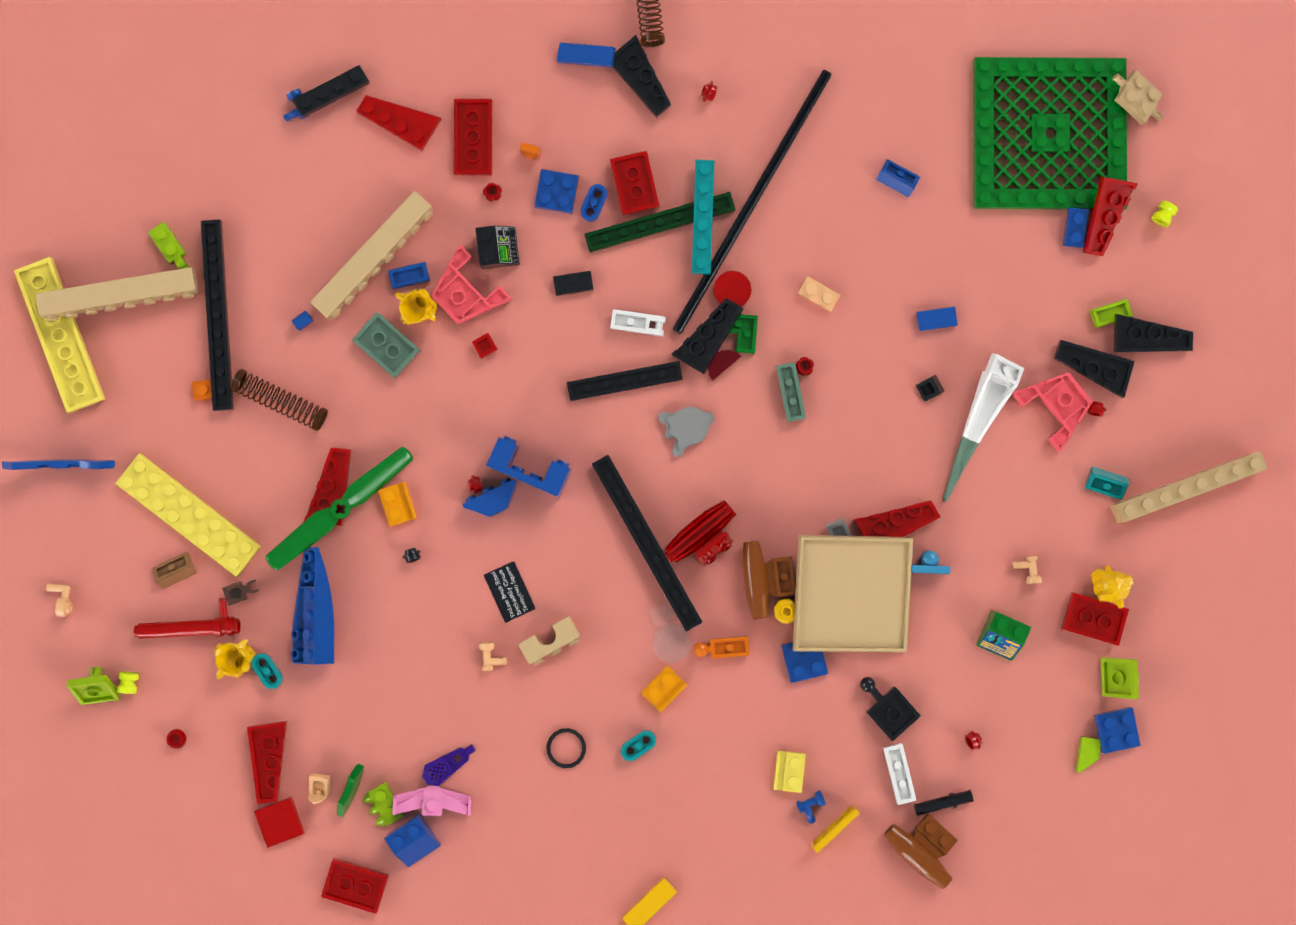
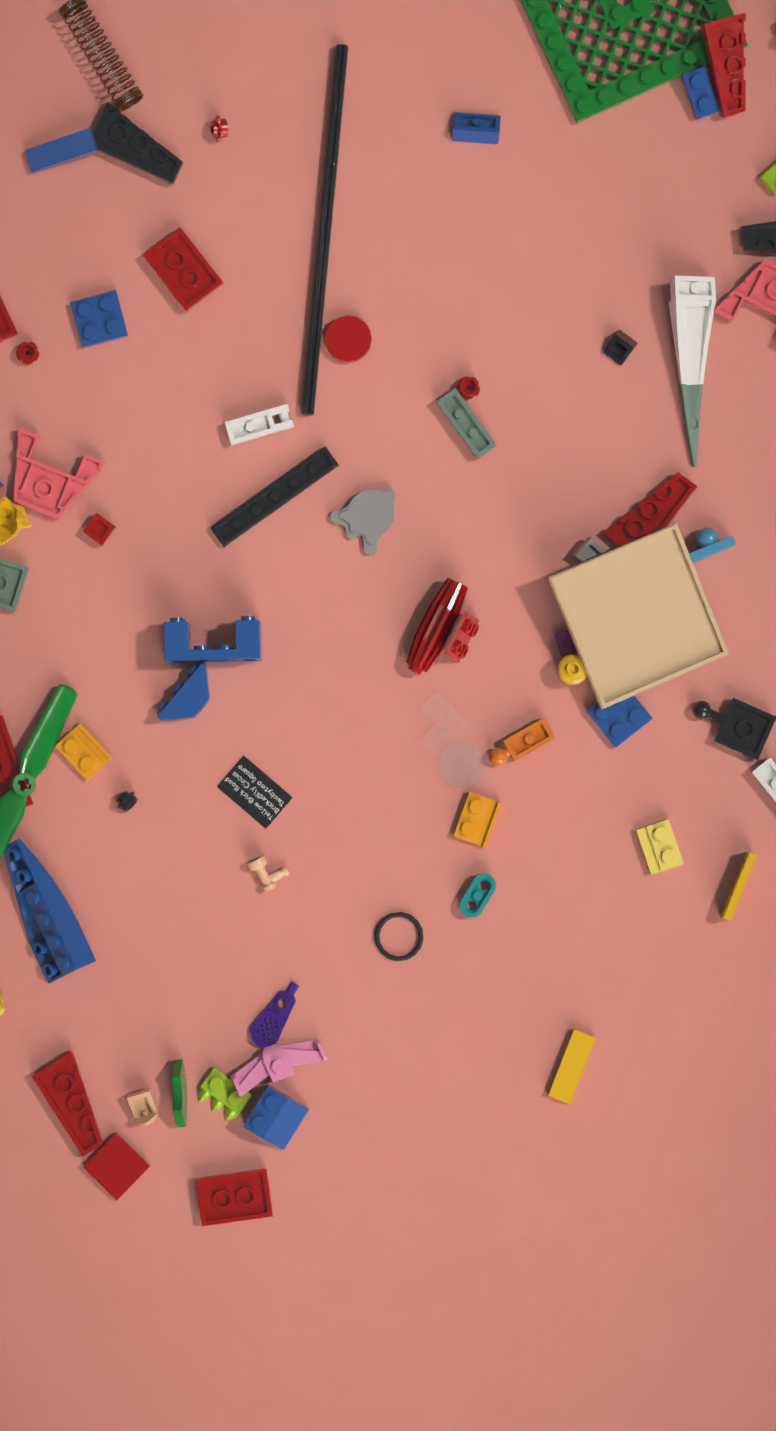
camera: 25 degrees left, 0 degrees up
teal plate [251,653,283,689] -> none
red plate [468,475,482,494] -> none
black slope [475,226,520,270] -> none
tan arch [518,615,581,665] -> none
orange plate [520,142,541,160] -> none
black tile [553,271,594,296] -> none
blue plate [581,184,607,222] -> none
dark green tile [584,192,736,253] -> none
black plate [592,455,703,632] -> none
black wing [671,298,744,374] -> none
teal plate [691,160,715,275] -> none
dark red tile [708,350,741,381] -> none
green tile [730,314,758,354] -> none
dark orange plate [742,541,796,619] -> none
blue piece [796,790,826,824] -> none
light nougat plate [797,276,840,312] -> none
blue tile [916,307,958,331] -> none

